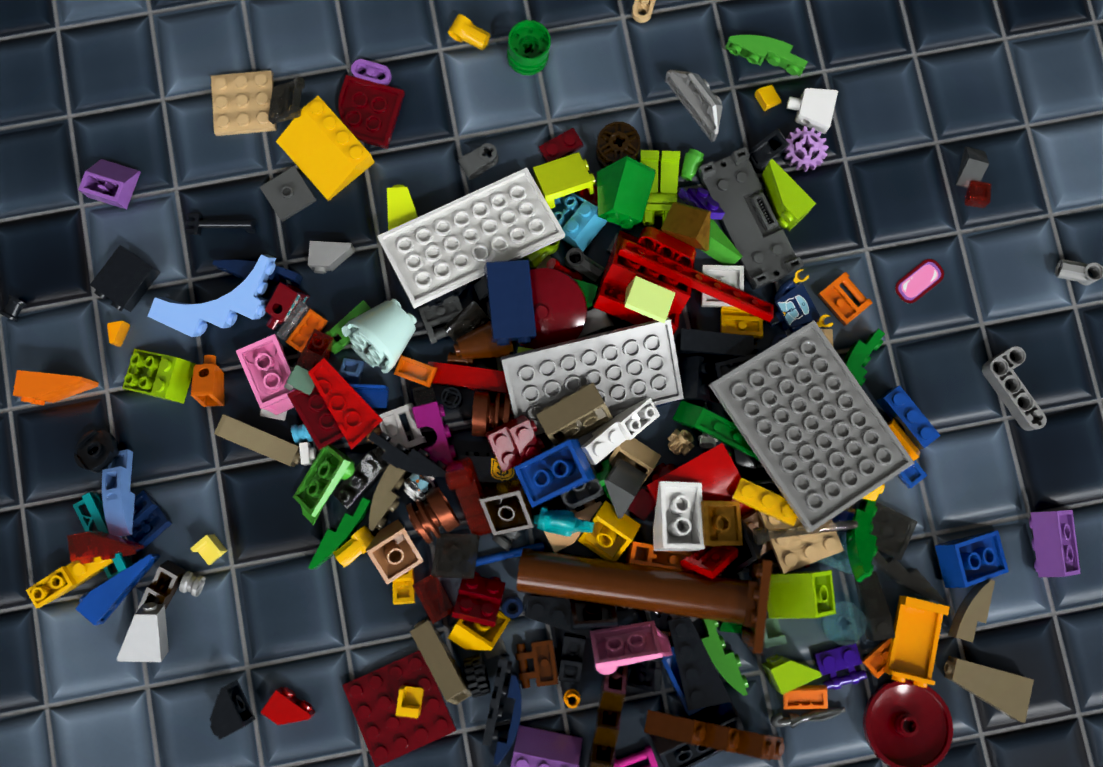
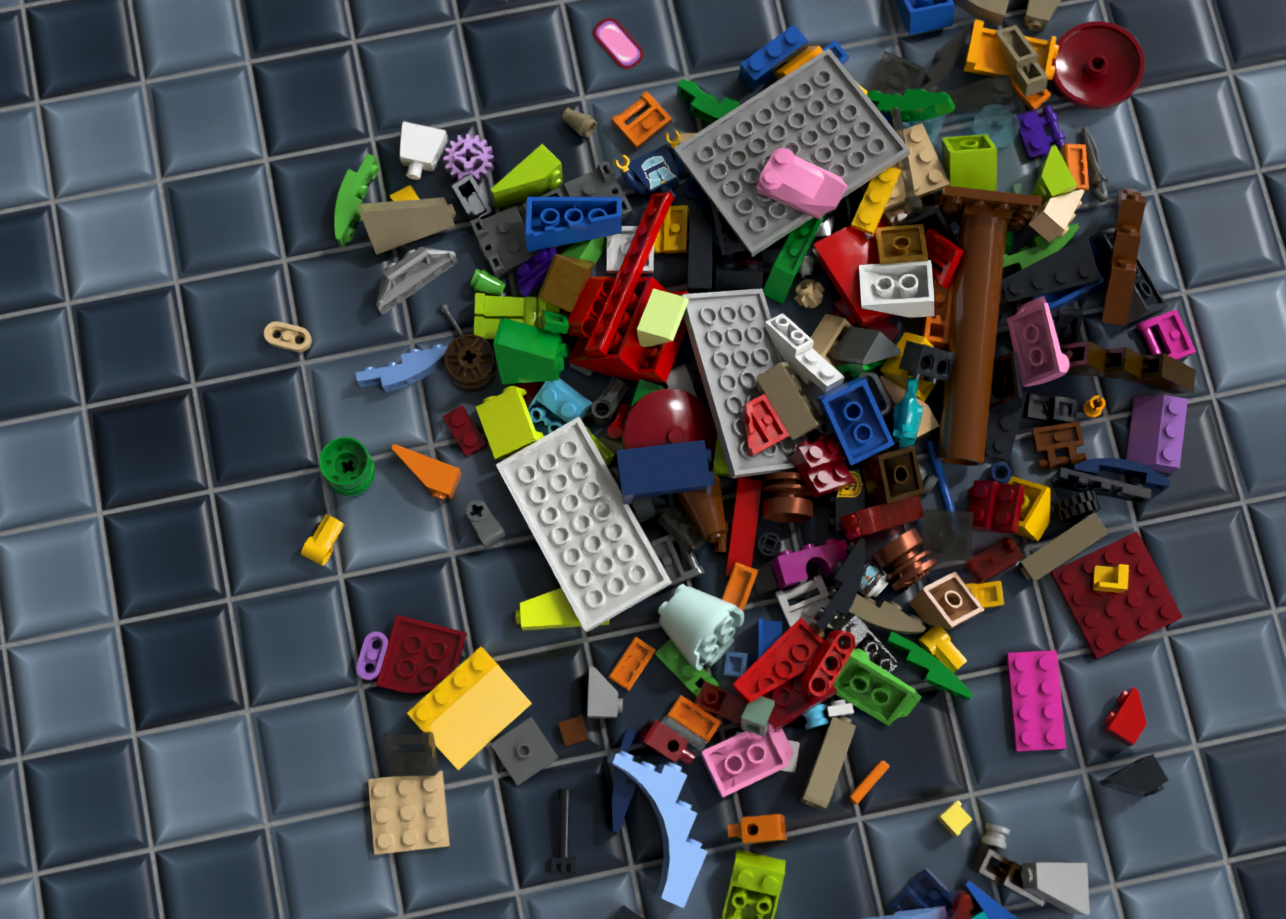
camera: 90 degrees left, 5 degrees down
none -> medium blue slope [356,344,448,392]
none -> dark tan slope [357,197,457,255]
none -> orange slope [392,444,462,501]
none -> dark grey hinge [440,303,464,336]
none -> blue wedge [525,197,622,252]
none -> green plate [541,310,569,334]
none -> reddish brown tile [558,716,589,747]
none -> dark tan cone [562,108,597,137]
none -> orange plate [609,637,656,691]
none -> wing [742,394,790,458]
none -> bright pink slope [756,148,848,220]
none -> red beam [801,630,856,696]
none -> orange tile [849,760,890,805]
none -> black brick [899,341,956,384]
none -> dark tan slope [995,25,1048,97]
none -> dark pink plate [1006,650,1066,752]
none -> tan slope [1029,189,1085,243]

